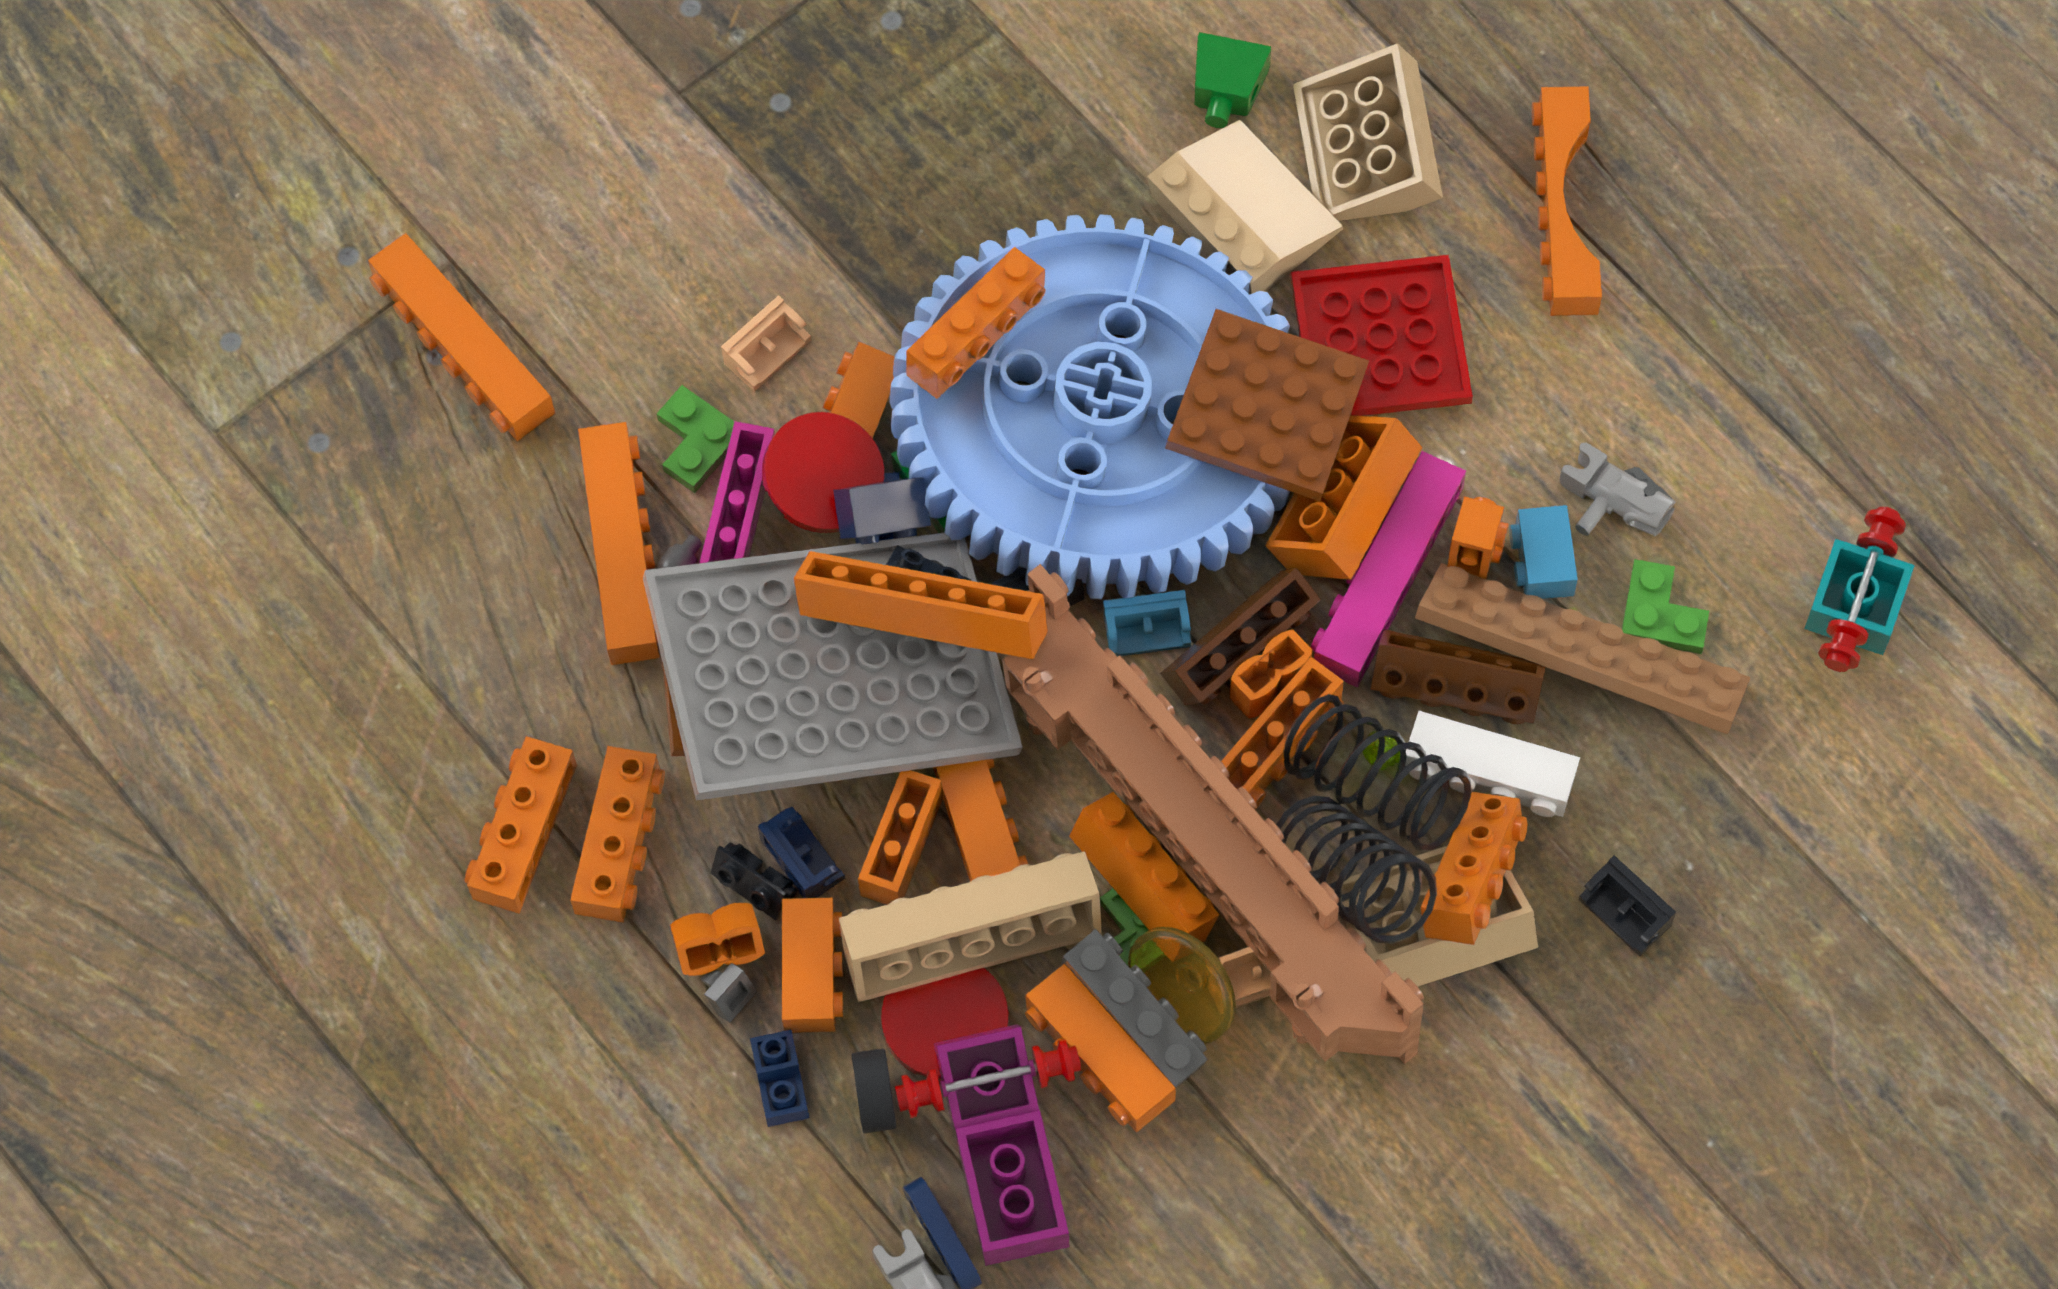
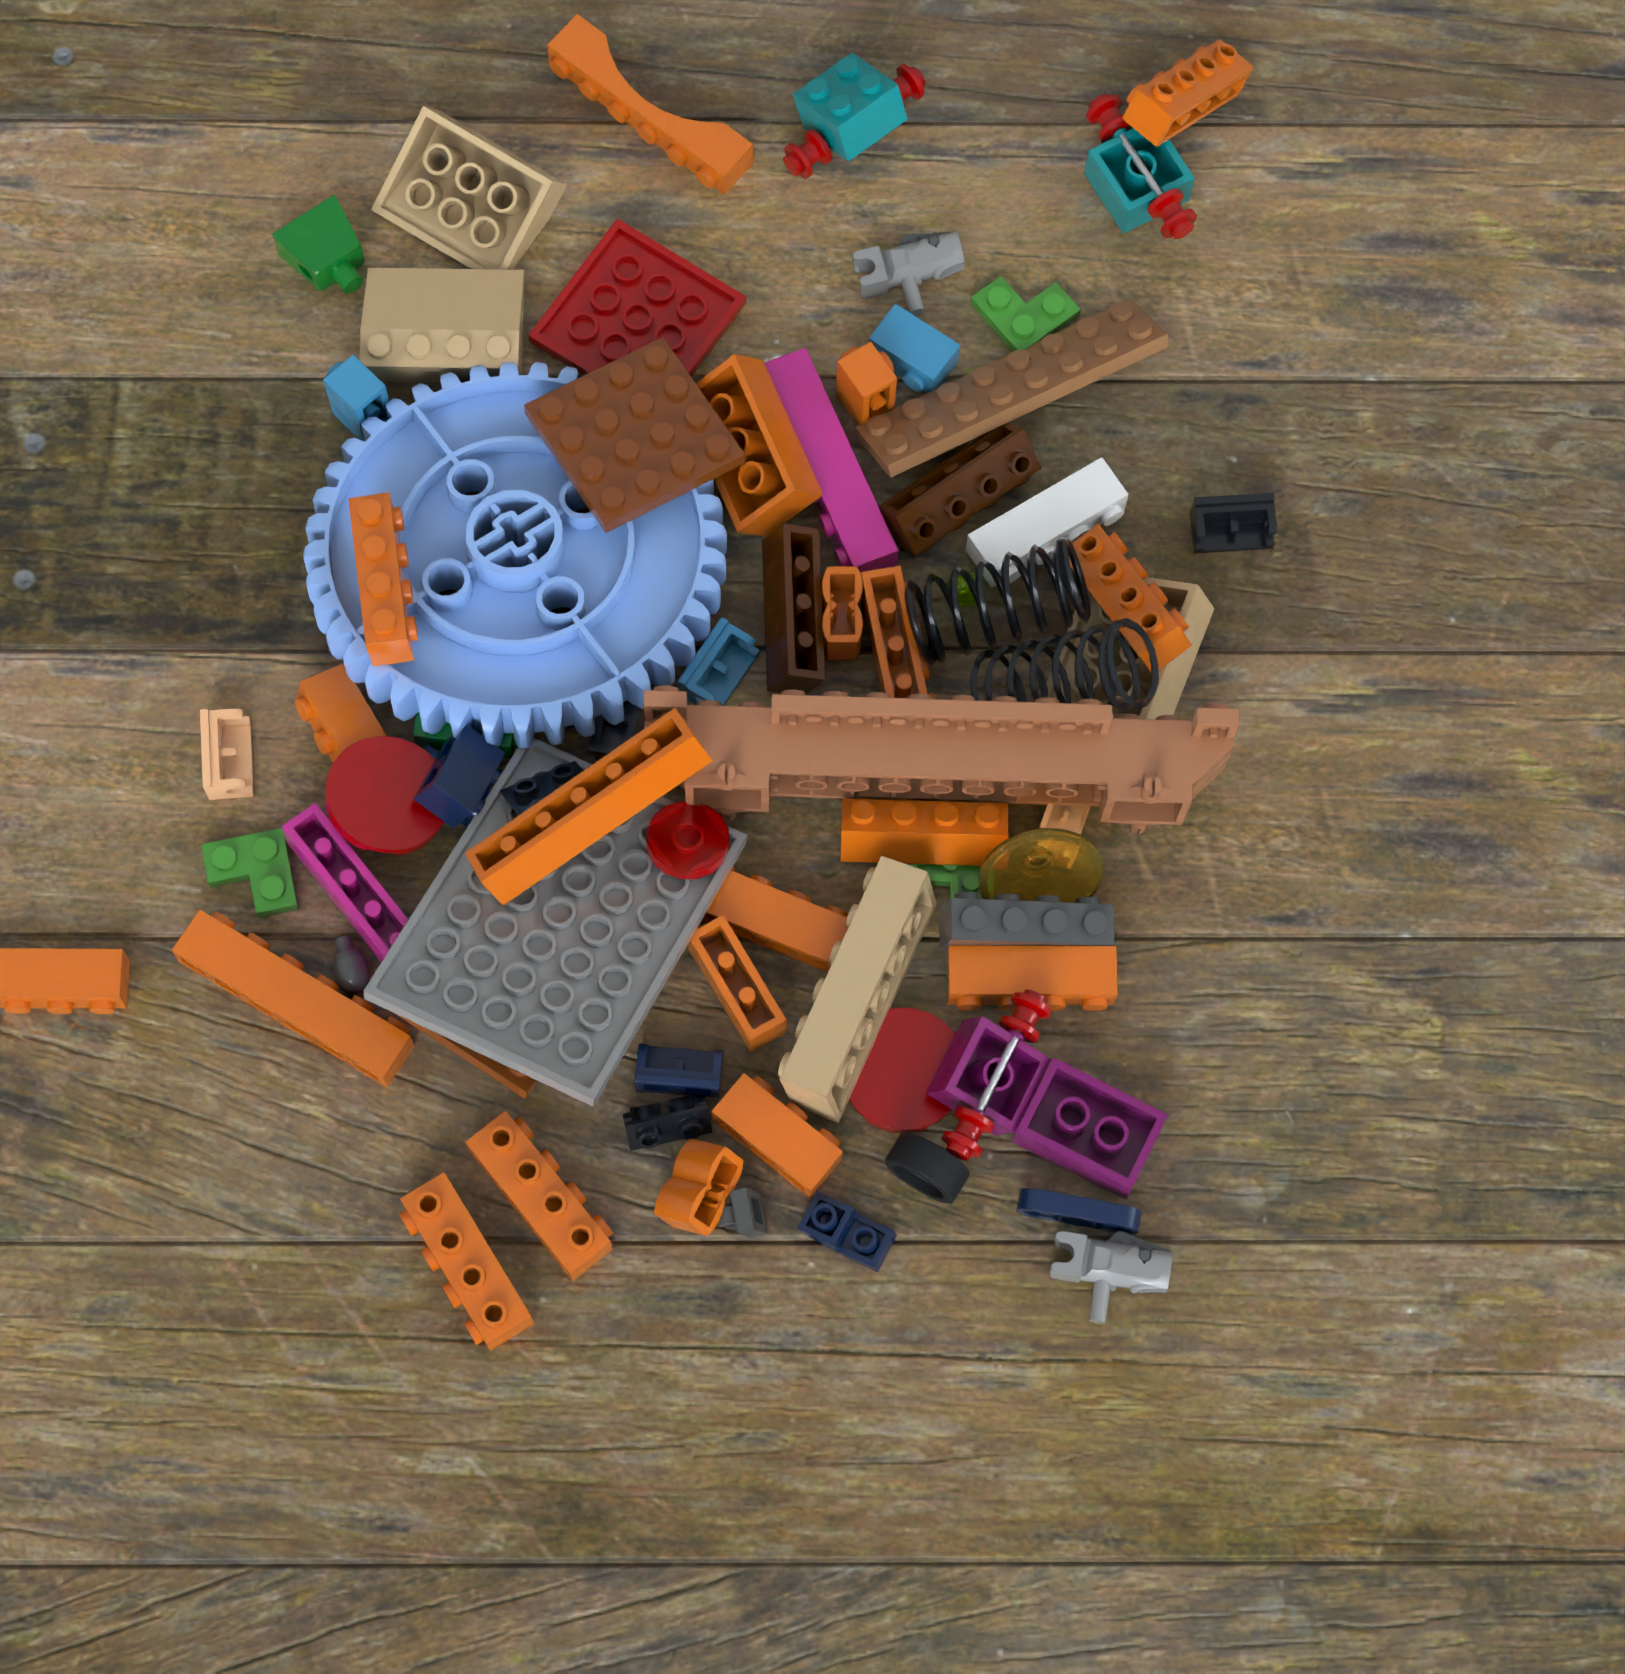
camera: 55 degrees left, 5 degrees up
none -> dark azure brick [323,354,389,441]
none -> red tile [646,801,729,879]
none -> teal brick [783,52,926,179]
none -> orange brick [1122,39,1254,147]

